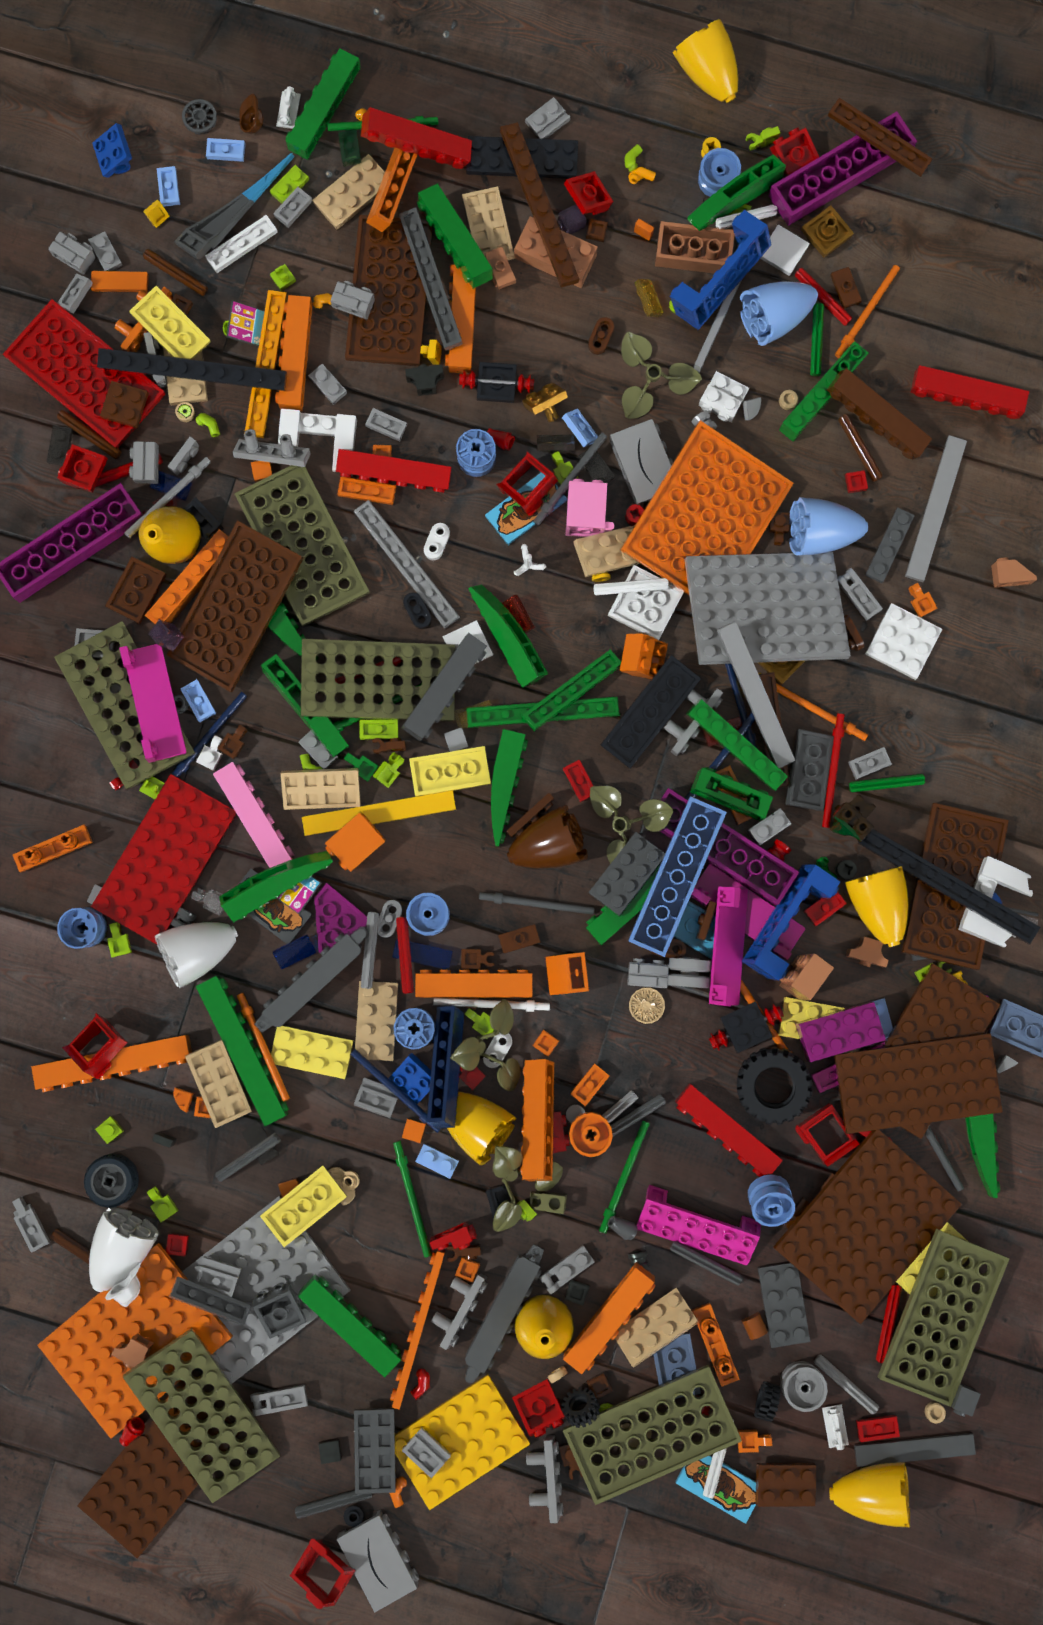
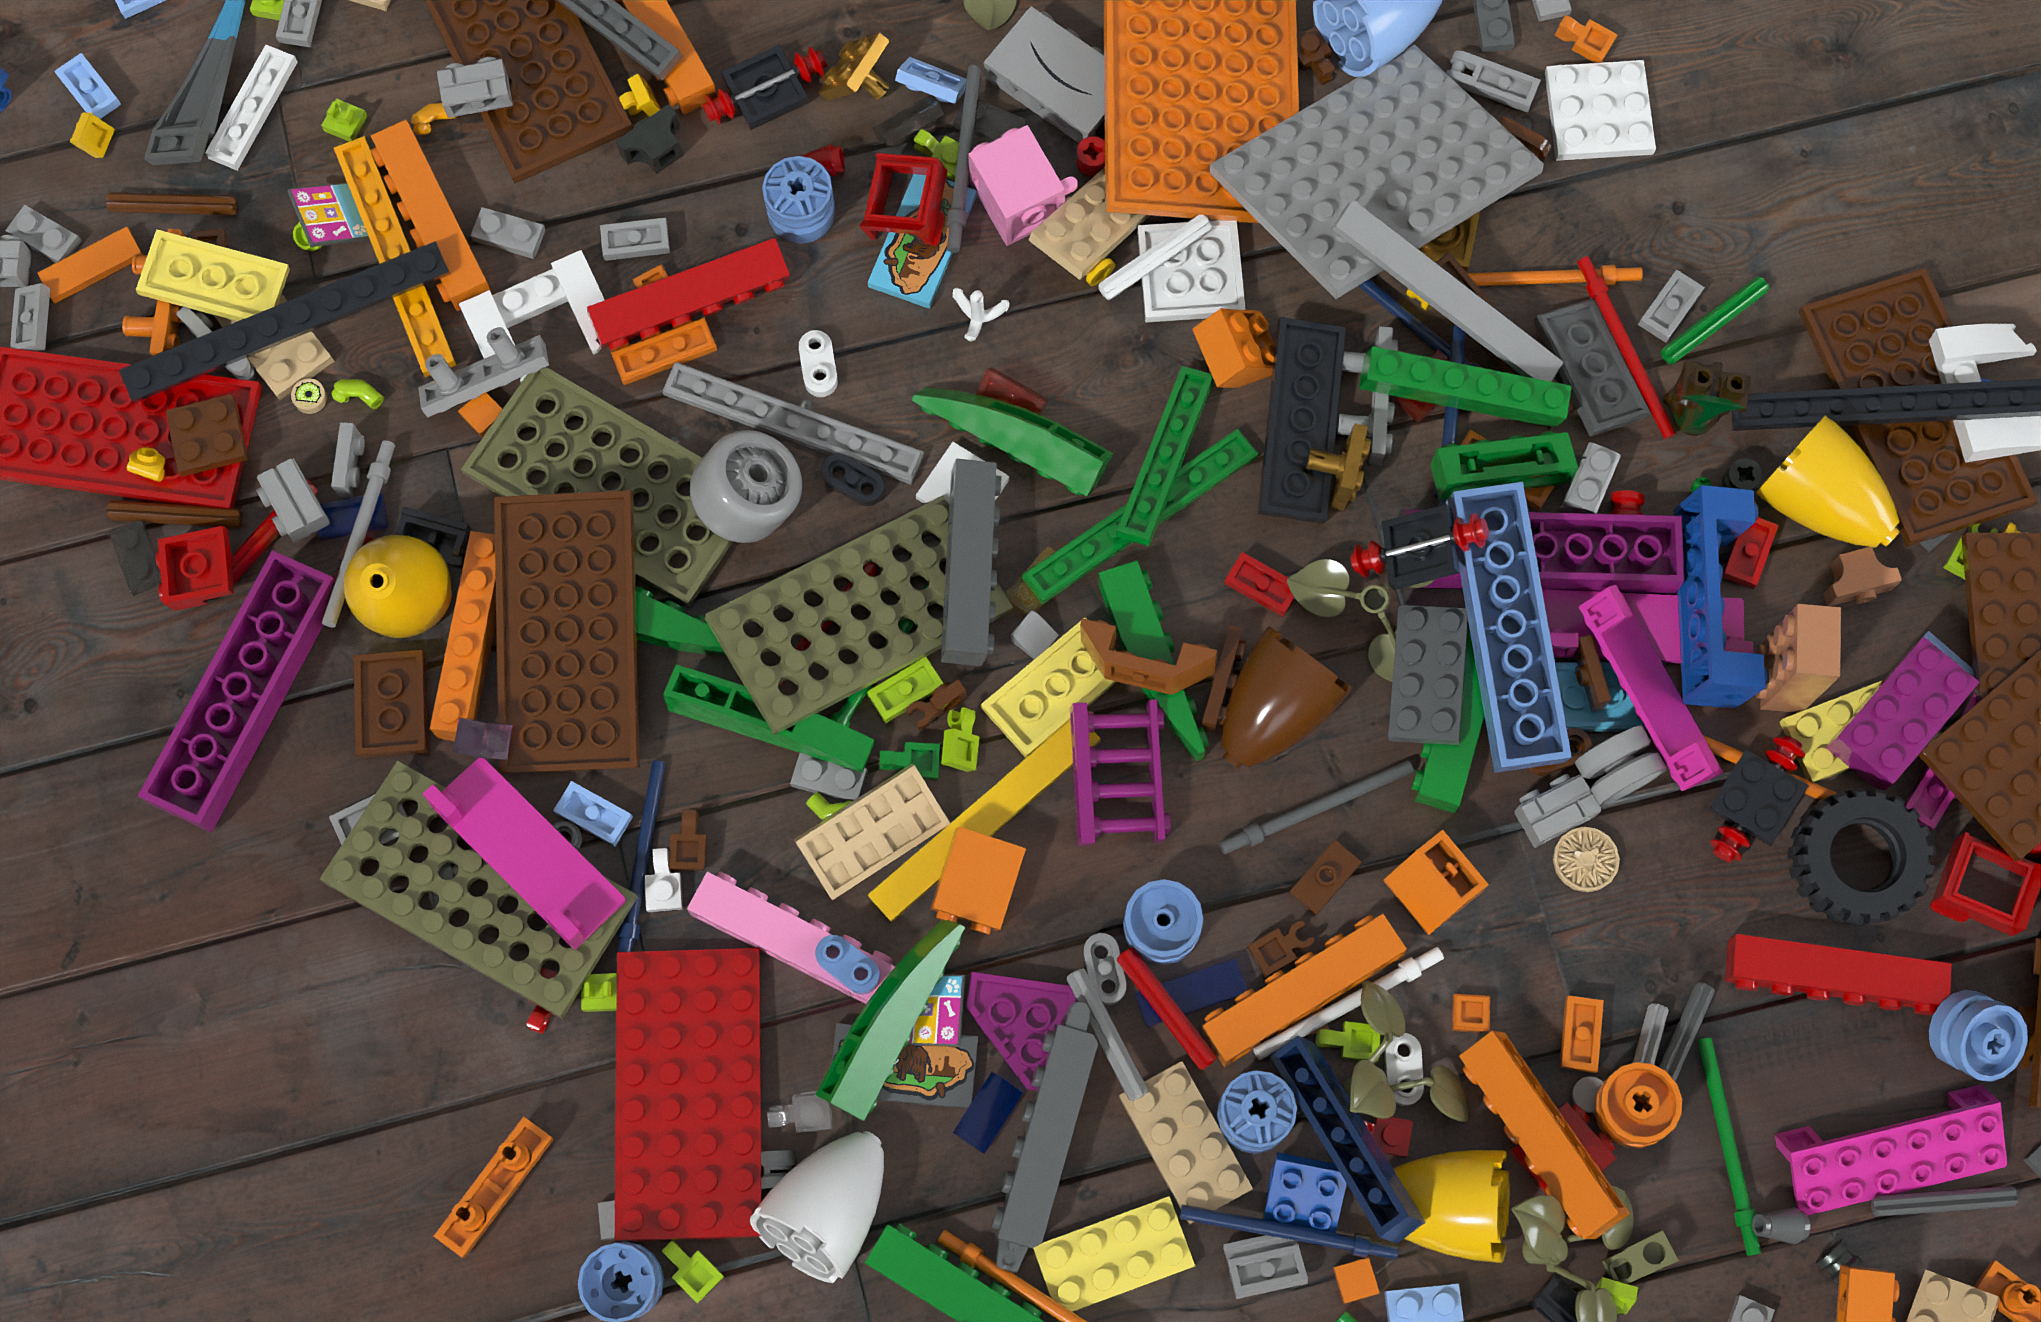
camera: 30 degrees left, 10 degrees down
none -> yellow plate [127,447,165,482]
none -> light grey wheel [690,430,802,543]
none -> medium blue plate [815,935,880,995]
none -> magenta fence [1070,700,1171,847]
none -> dark orange slope [1080,618,1217,695]
none -> pearl gold plate [1306,423,1371,511]
none -> black plate [1350,504,1489,590]

